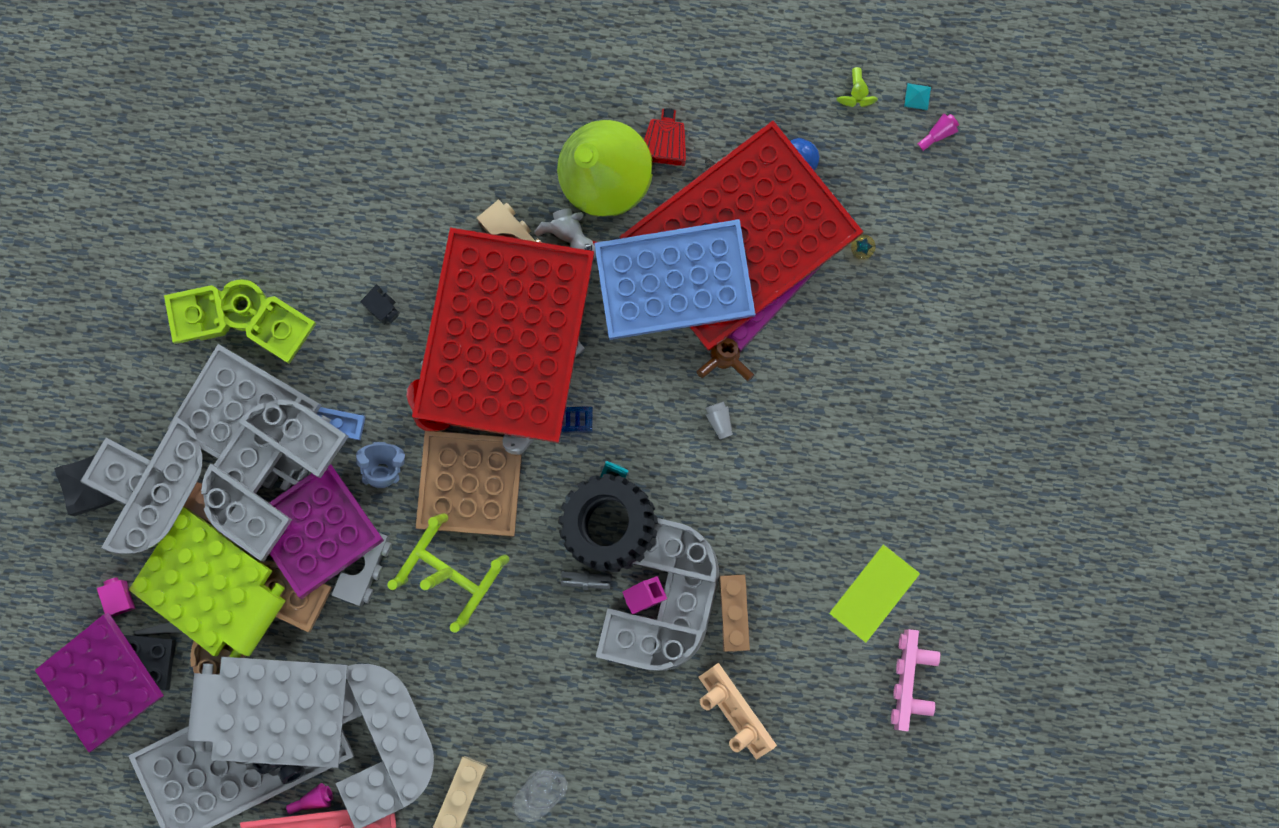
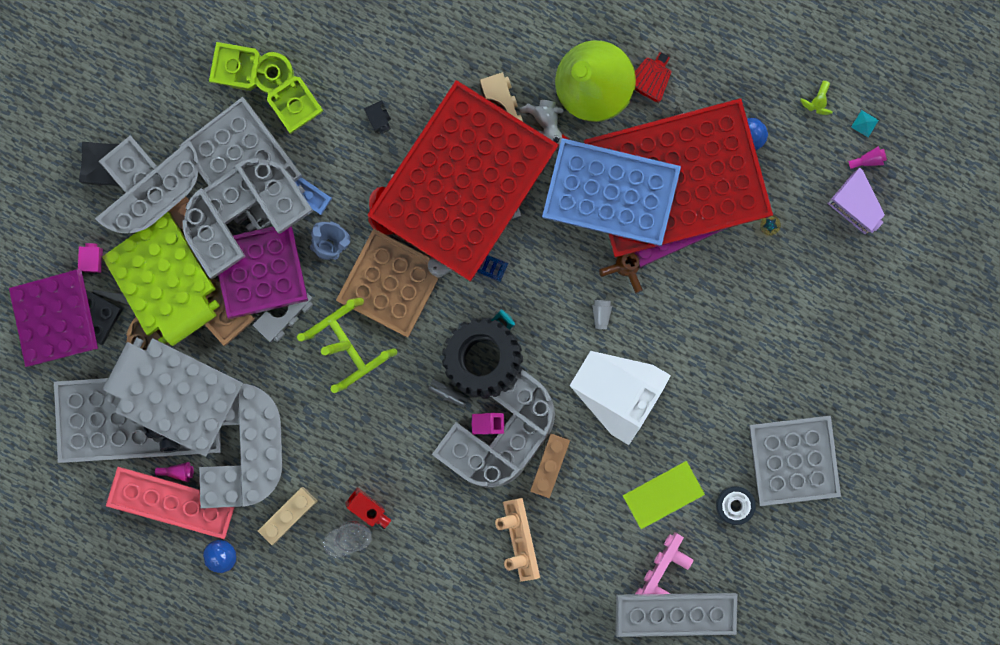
camera: 30 degrees right, 5 degrees up
none -> red torso [345,487,391,529]
none -> white wedge [570,351,671,445]
none -> light grey tile [616,593,738,637]
none -> wheel [716,486,756,525]
none -> light grey plate [749,416,841,506]
none -> lavender slope [827,168,884,234]

